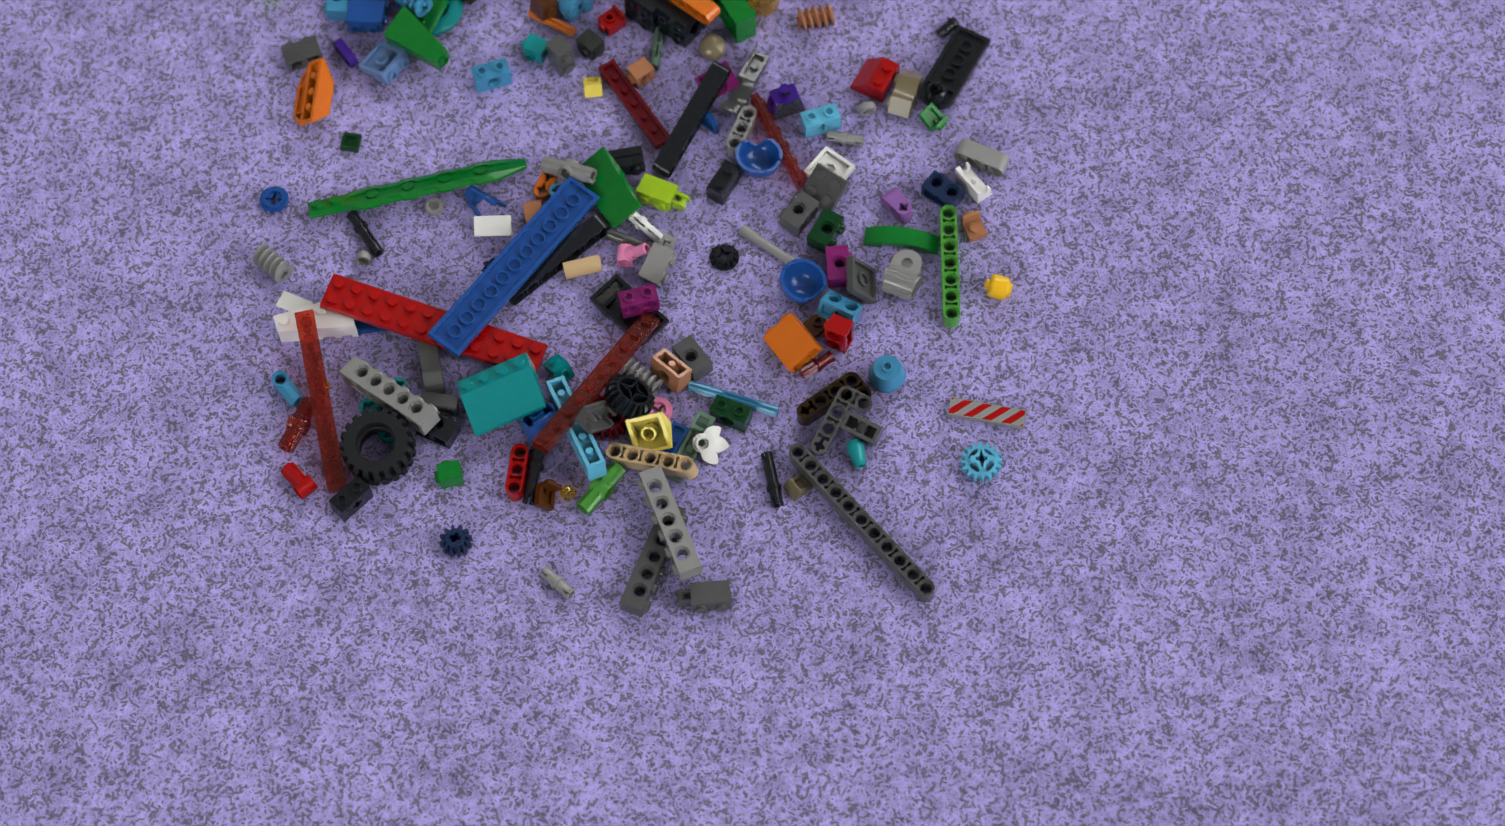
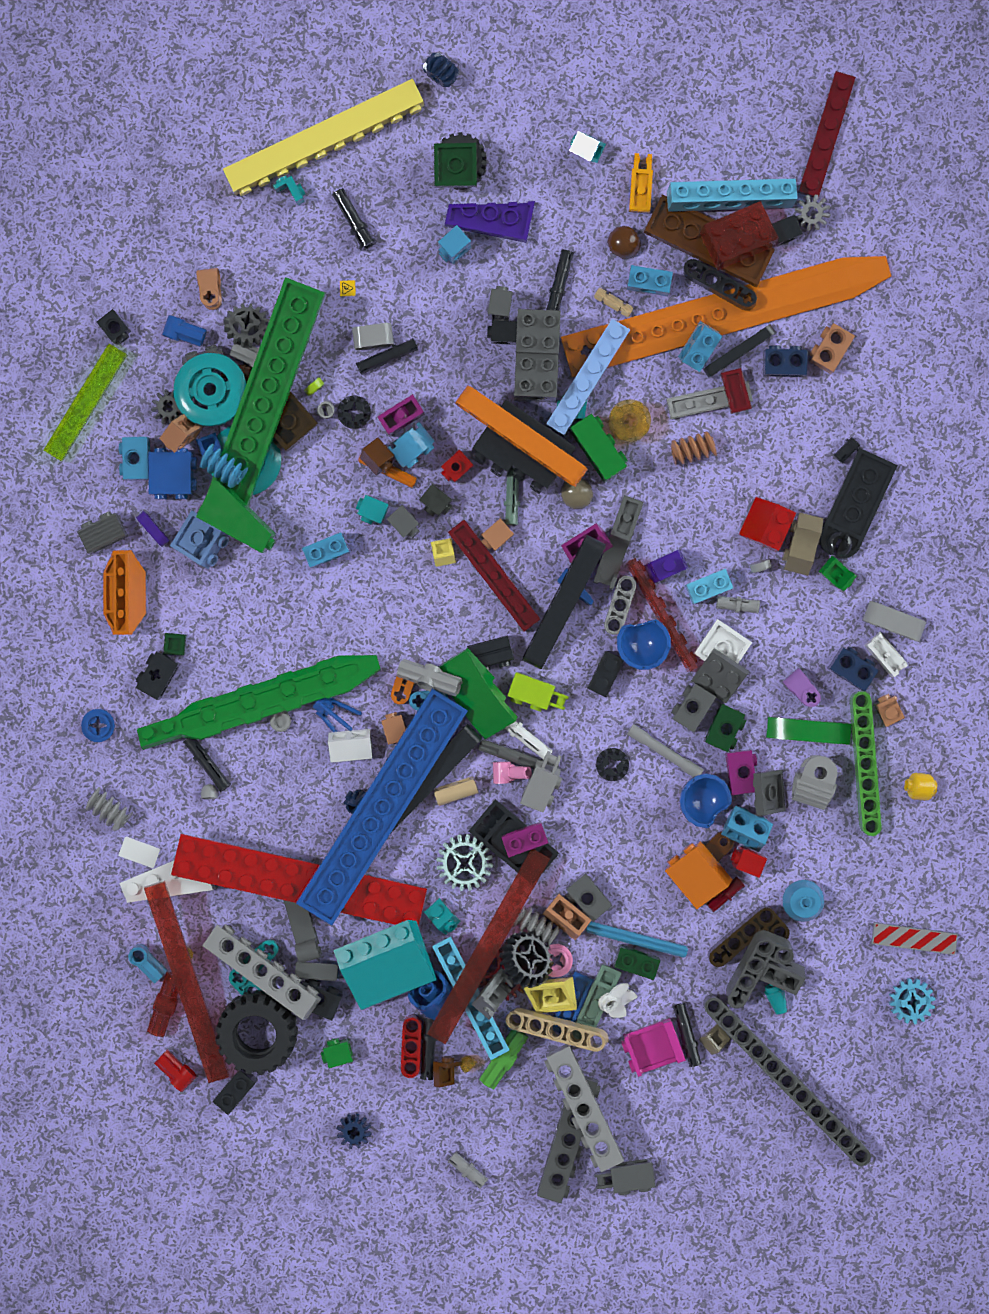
camera: 15 degrees left, 25 degrees up
none -> black brick [135,651,181,700]
none -> light aqua gear [436,834,493,891]
none -> dark pink panel [621,1018,686,1077]

